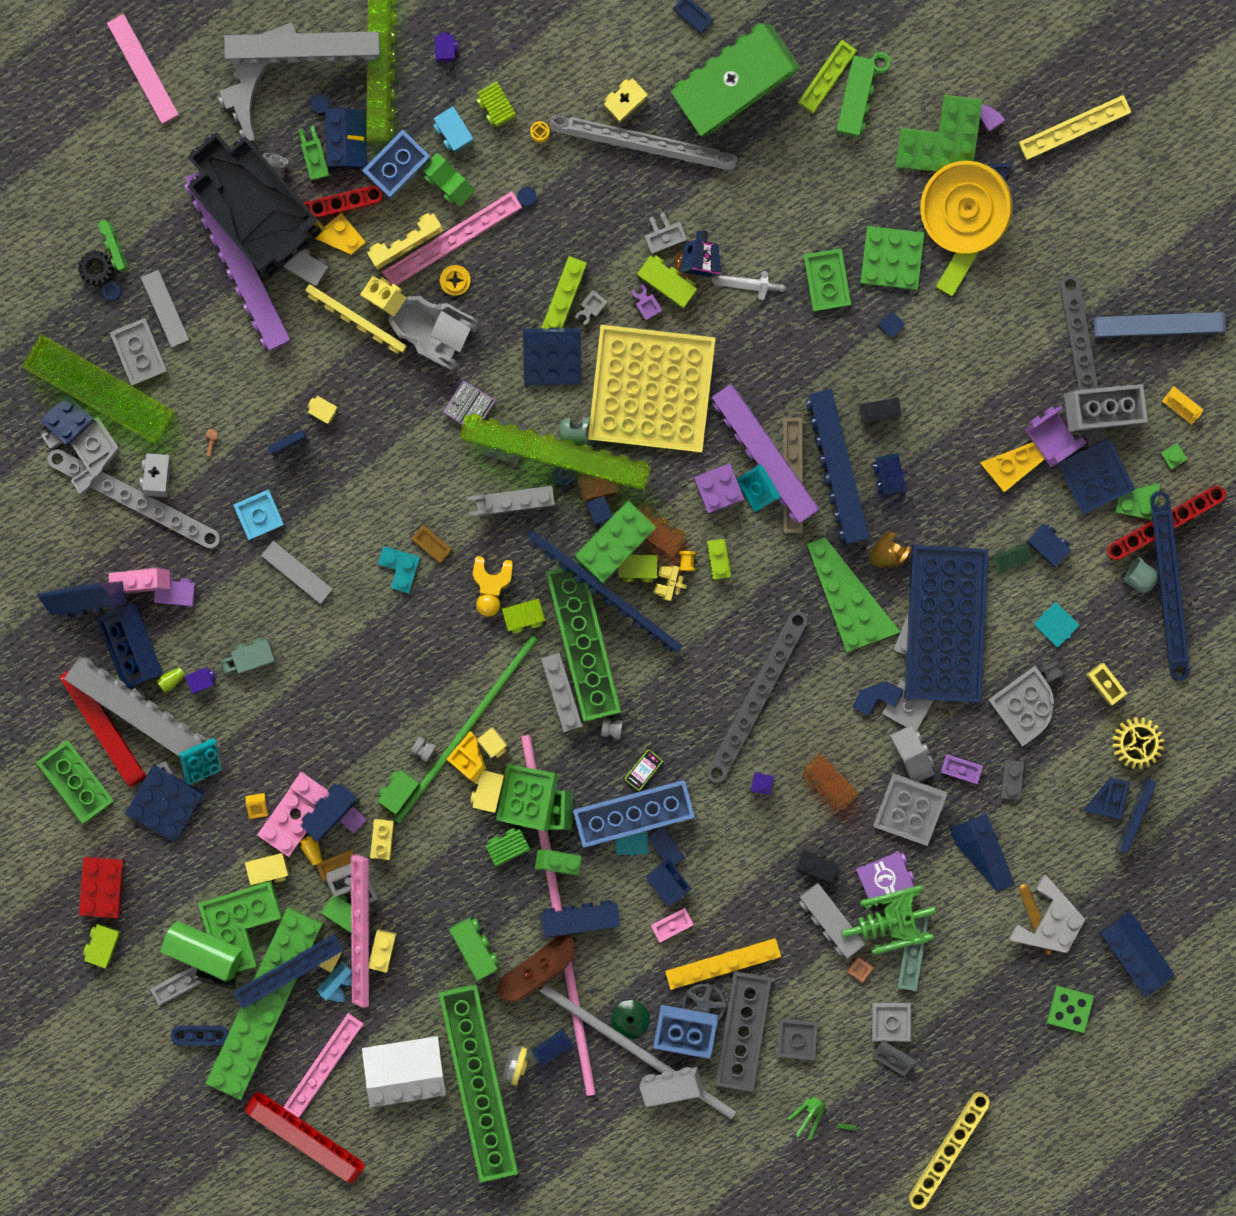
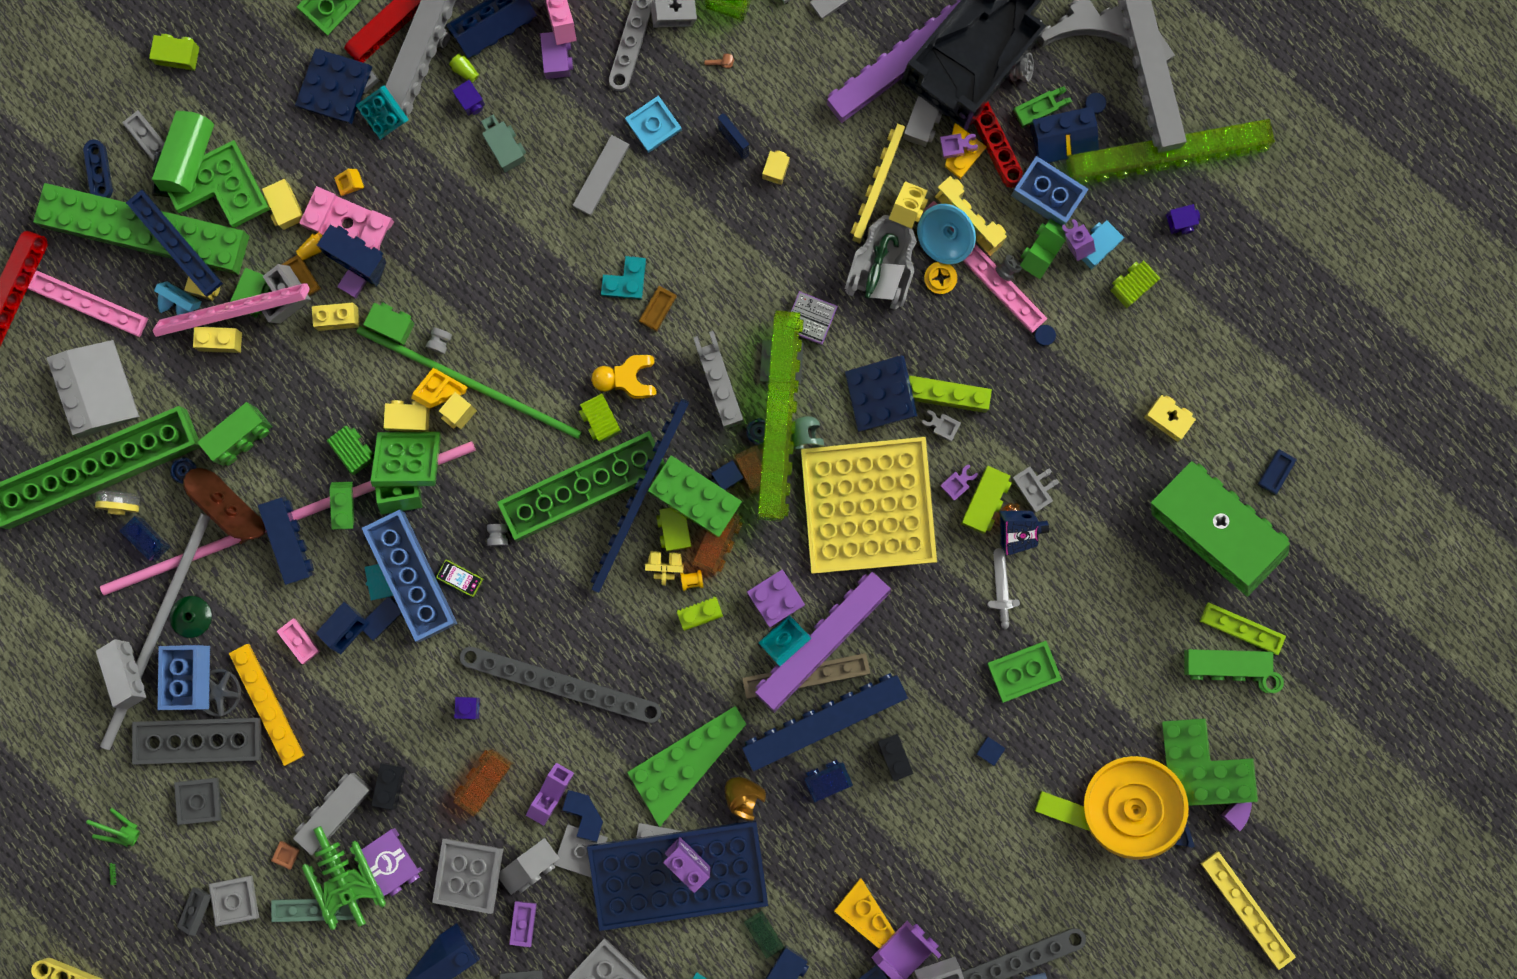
camera: 80 degrees right, 5 degrees down
red brick [79,856,125,918] -> none
yellow wheel [530,121,550,143] -> none
light grey brick [541,653,582,732] -> none
light grey plate [549,115,737,170] -> none
bright green plate [860,226,924,290] -> none
none -> dark blue plate [170,457,197,484]
none -> medium lavender brick [526,763,574,826]
none -> medium lavender panel [663,837,710,893]
none -> dark green piece [865,233,899,299]
none -> medium azure dish [917,204,976,264]
none -> medium lavender plate [940,133,978,159]
none -> dark grey wheel [996,255,1022,281]
none -> medium lavender brick [1062,219,1096,261]

